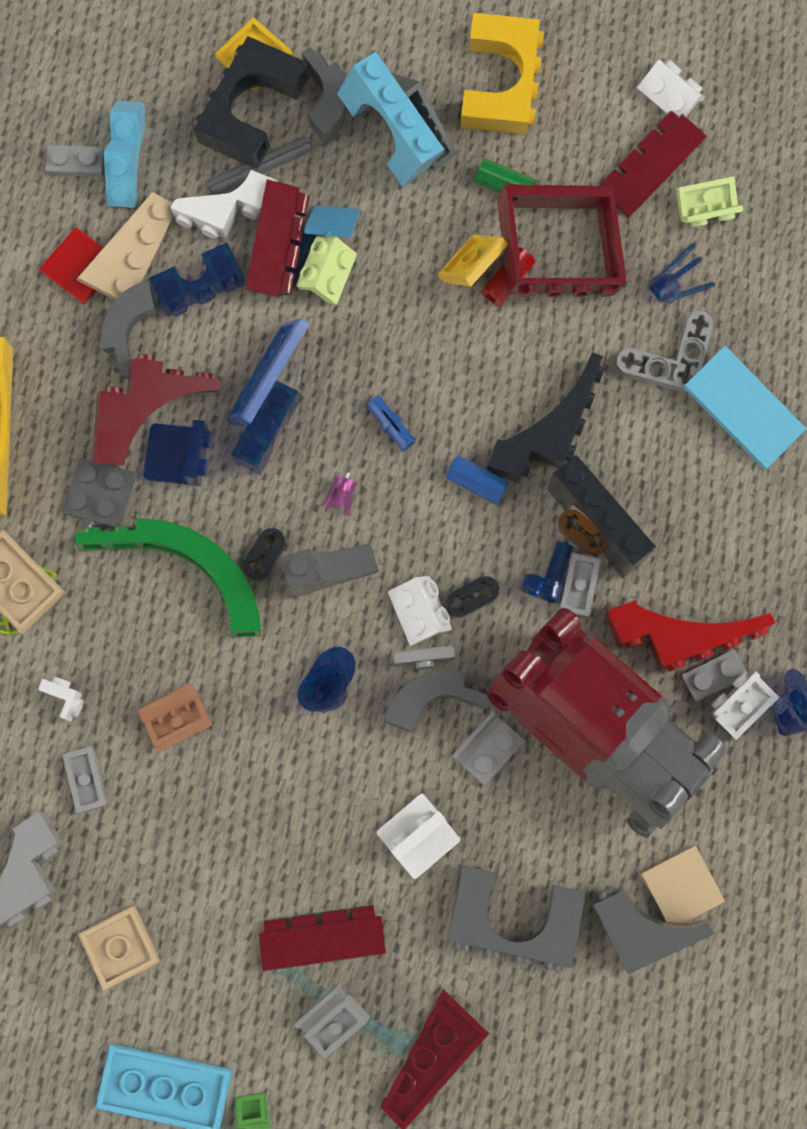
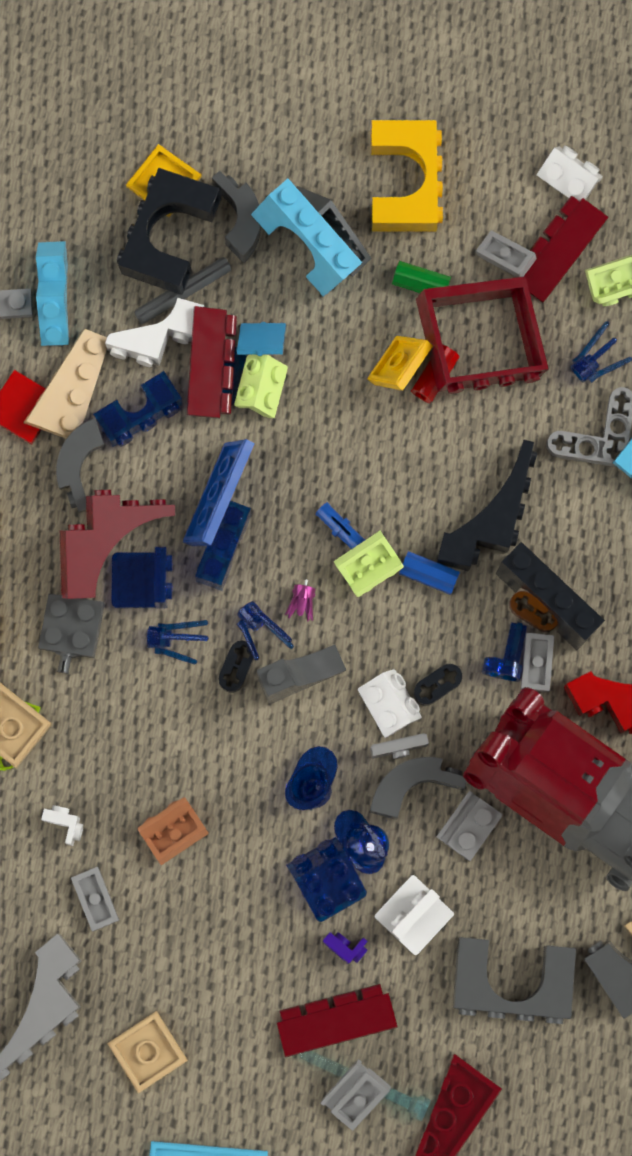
camera: 10 degrees left, 0 degrees up
green arch [75,518,261,638] -> none
none -> clear blue plant [147,620,209,665]
none -> clear blue plant [236,601,294,660]
none -> clear blue bracket [286,837,367,922]
none -> dark purple bracket [322,932,368,964]
none -> yellowish green bracket [333,531,404,597]
none -> clear blue piece [334,810,389,874]
none -> light grey plate [476,230,537,277]

